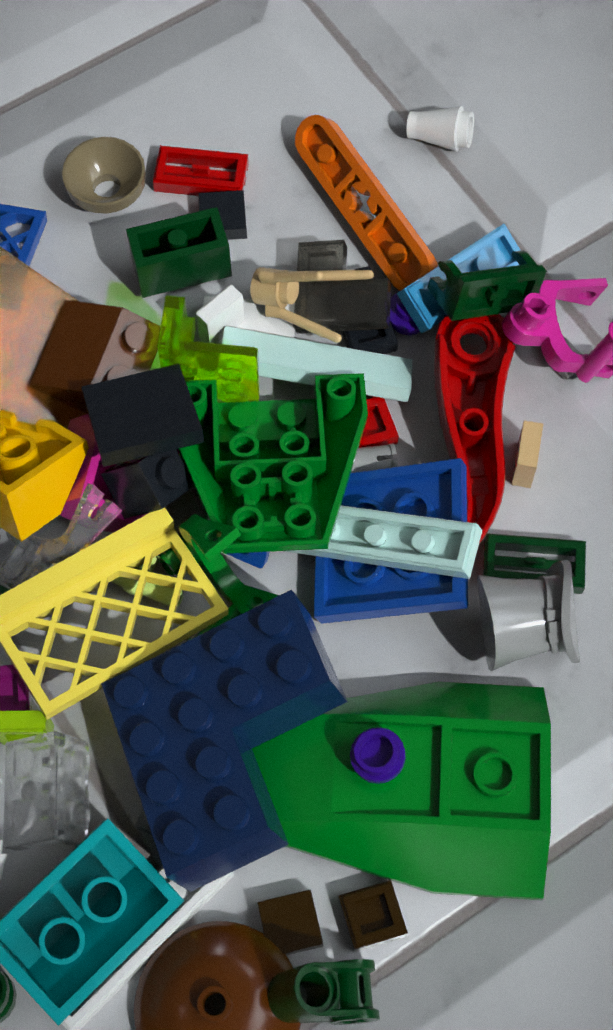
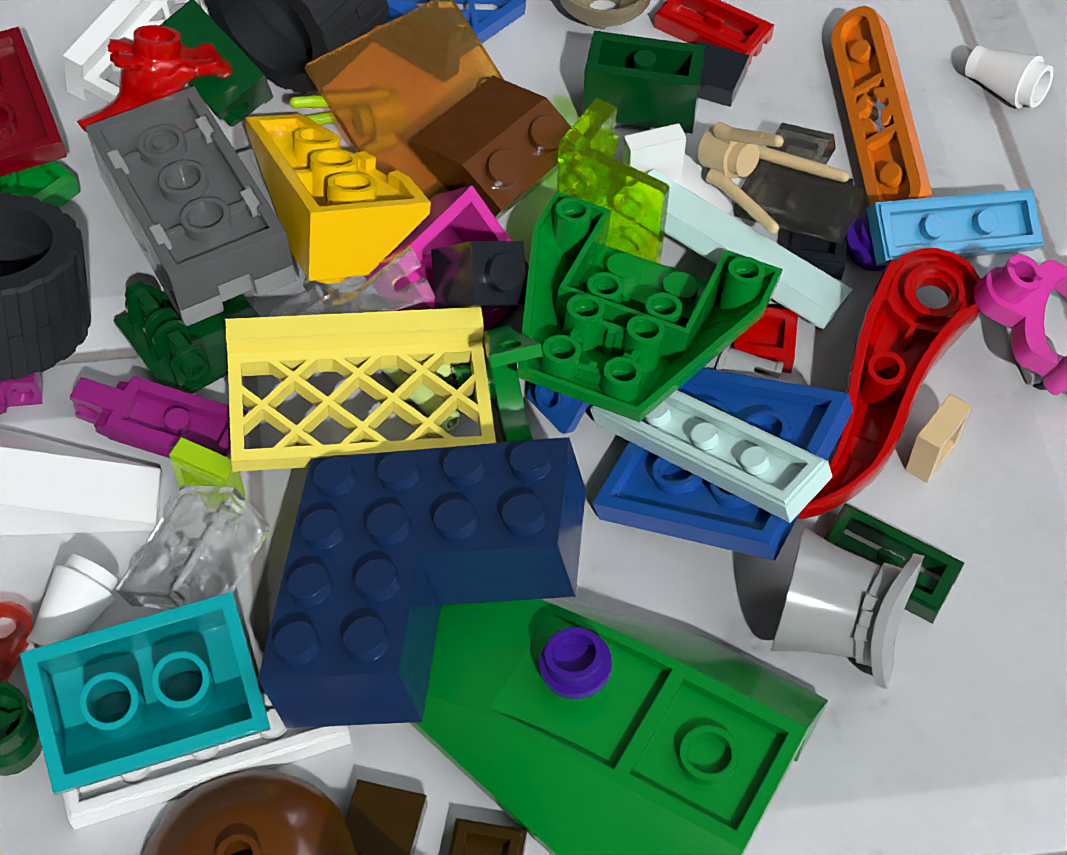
camera: 25 degrees right, 10 degrees down
black tile [81,364,204,467] -> none
dark green hinge [427,250,547,321] -> none

